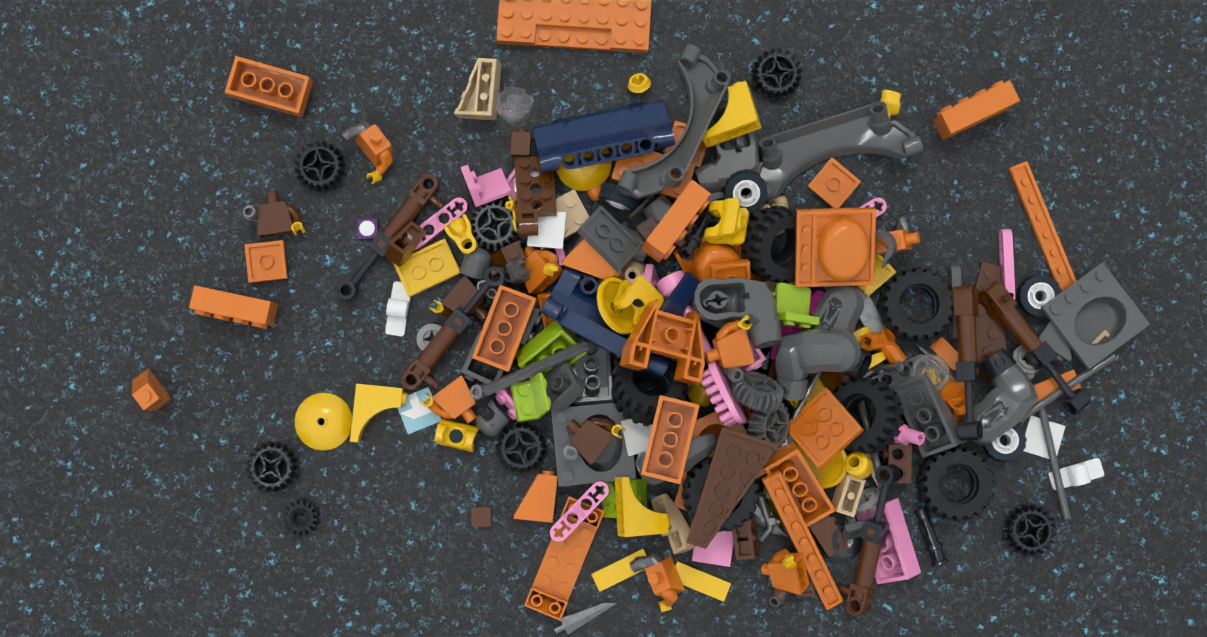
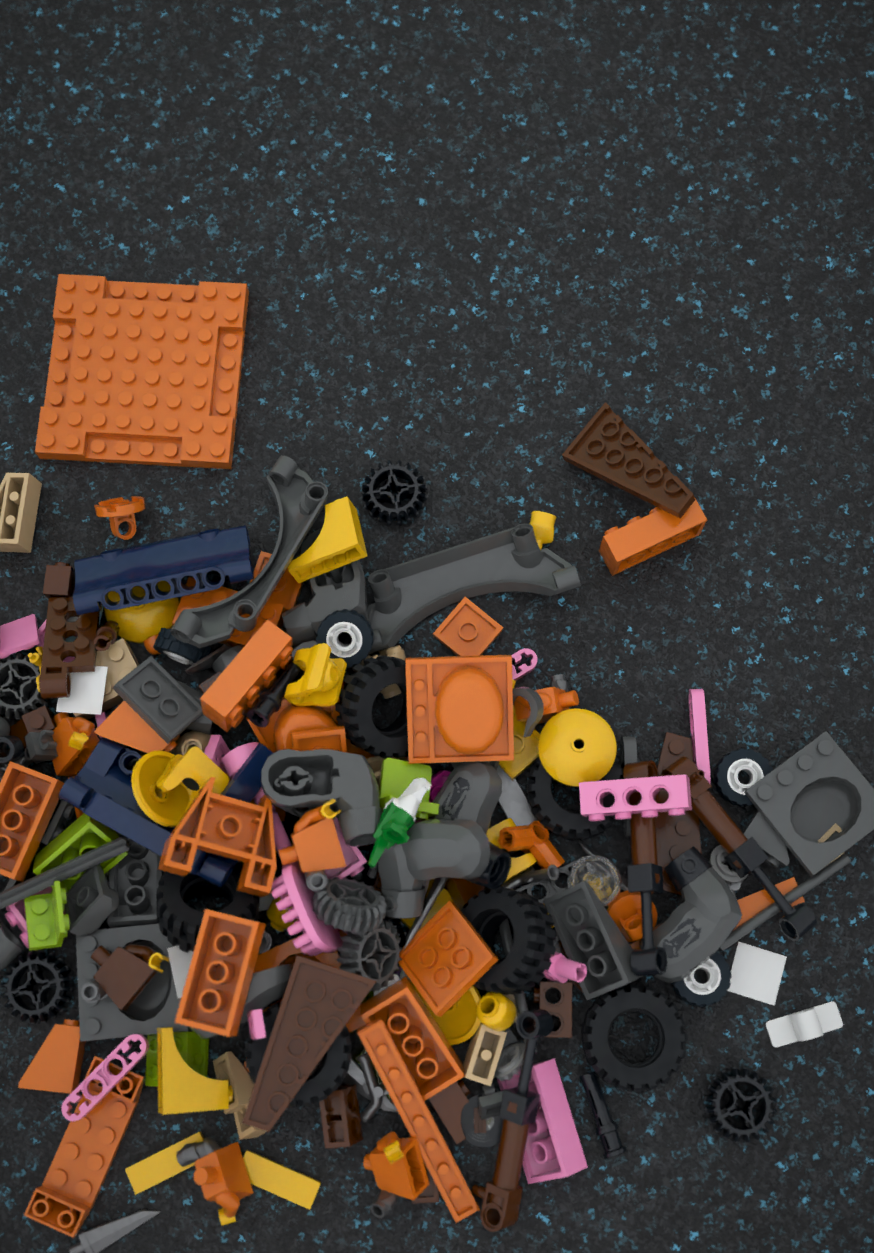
camera: 10 degrees right, 10 degrees down
clear cylinder [495,87,534,123] -> none
yellow hat [628,73,651,93] -> none
bright pink tile [692,531,734,567] -> none
orange sticker [931,337,958,371] -> none
orange tile [1008,161,1076,291] -> none
dark grey piece [1038,407,1071,520] -> none
none -> reddish brown pin [93,620,120,651]
none -> orange tile [94,496,146,540]
none -> bright pink tile [247,1009,266,1040]
none -> green animal [368,778,431,868]
none -> yellow dish [538,709,617,787]
none -> reddish brown wing [562,402,695,519]
none -> bright pink brick [579,774,692,821]

